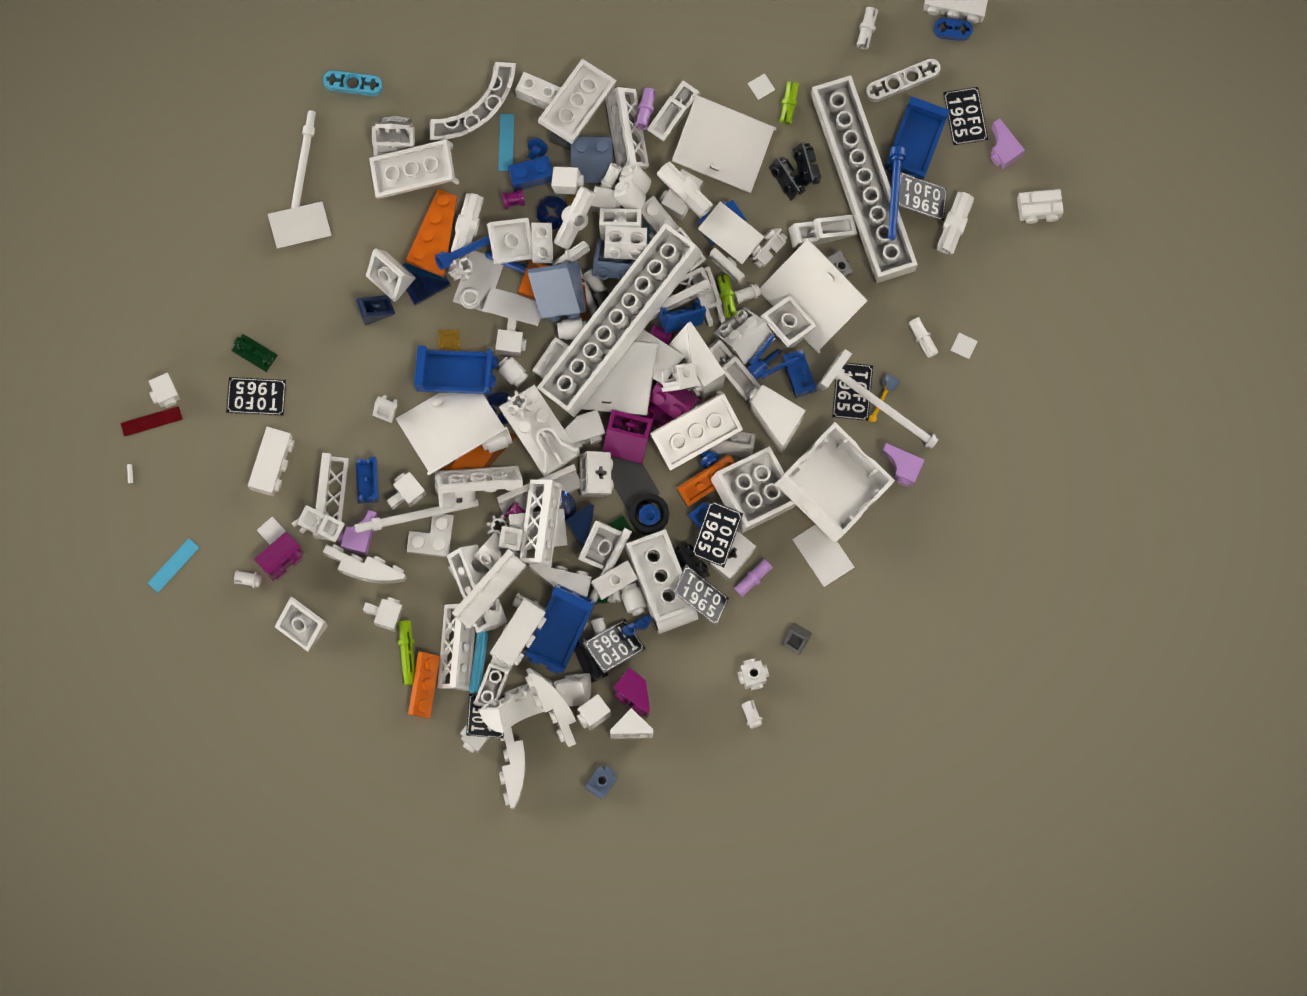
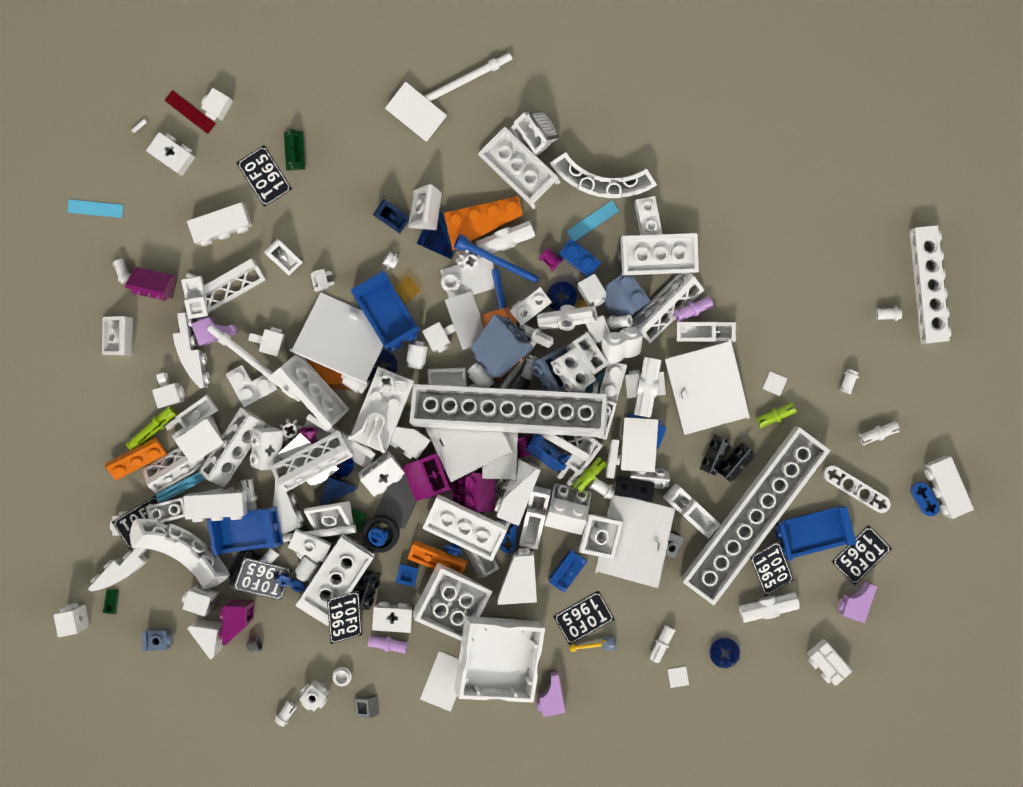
camera: 65 degrees right, 10 degrees up
white sticker [257,516,286,545] -> none
medium azure beam [323,70,383,96] -> none
blue hinge [356,457,379,504] -> none
white fence [452,549,527,630] -> none
white plate [487,218,532,265] -> none
white plate [498,526,523,550] -> none
white slope [525,668,576,747] -> none
blue plate [527,138,548,159] -> none
white hinge [661,363,699,392] -> none
black sticker [691,500,744,568] -> none
blue plant [747,334,800,380] -> none
white tile [816,349,939,449] -> none
blue piece [888,146,907,241] -> none
none -> white brick [53,602,90,637]
none -> dark green piece [103,589,119,614]
none -> white brick [146,132,195,176]
none -> white hinge [165,395,219,440]
none -> white slope [175,416,224,464]
none -> dark grey hinge [246,636,263,652]
none -> white slope [264,239,303,275]
none -> white plate [332,667,352,686]
none -> white plate [382,251,399,270]
none -> blue beam [500,519,517,553]
none -> black hinge [614,476,655,502]
none -> clear blue gear [709,638,740,669]
none -> white pin [840,369,859,394]

